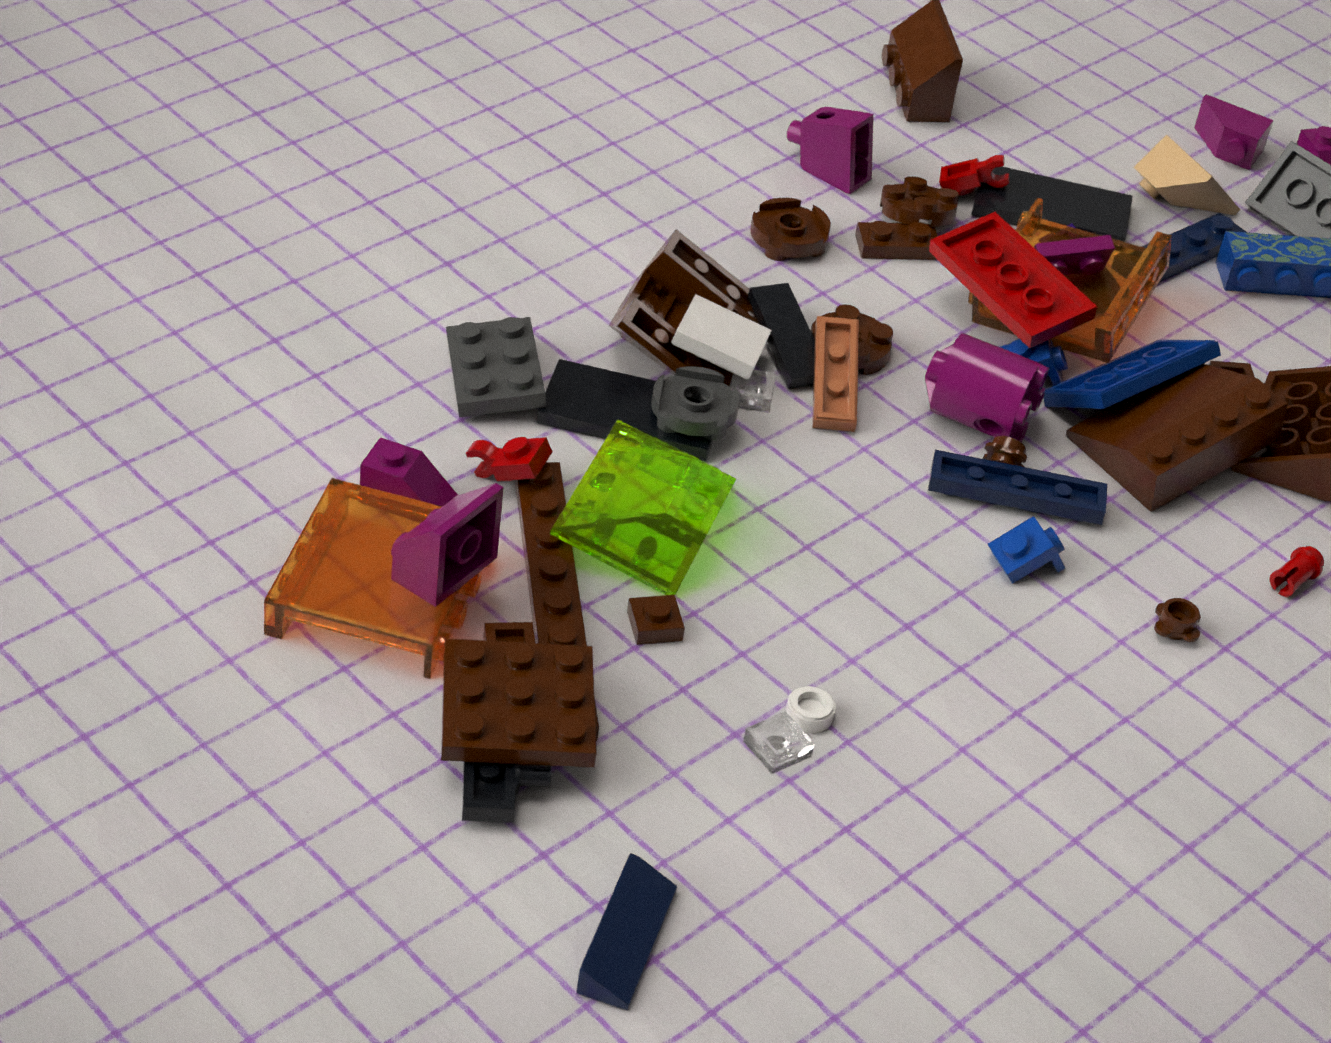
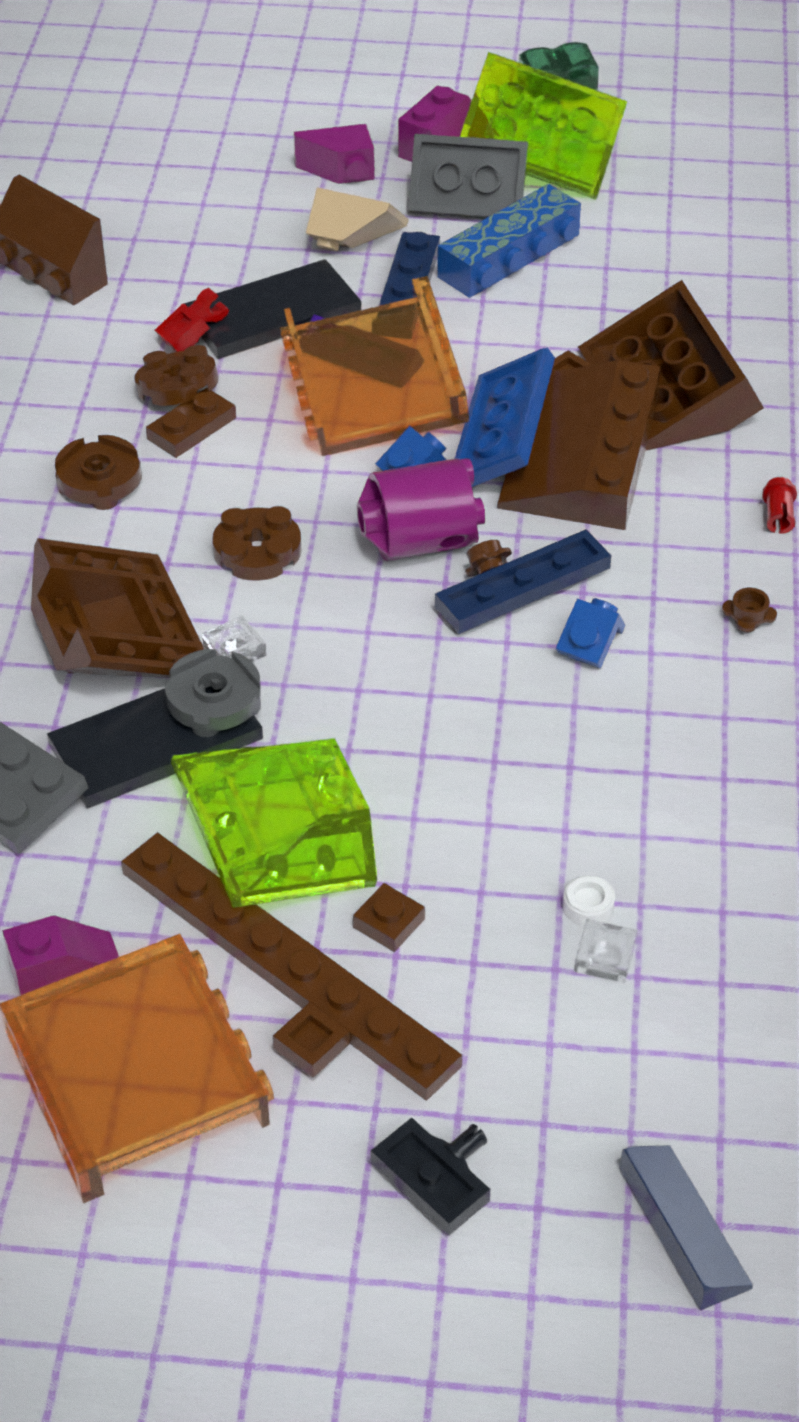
camera: 35 degrees left, 5 degrees up
magenta slope [391,483,504,607] -> none
reddish brown plate [441,638,597,768] -> none
red plate [465,437,553,482] -> none
white tile [671,294,771,380] -> none
black tile [747,283,815,389] -> none
magenta torso [787,107,874,194] -> none
nougat tile [812,316,859,432] -> none
red plate [929,212,1097,349] -> none
magenta plate [1034,235,1115,275] -> none

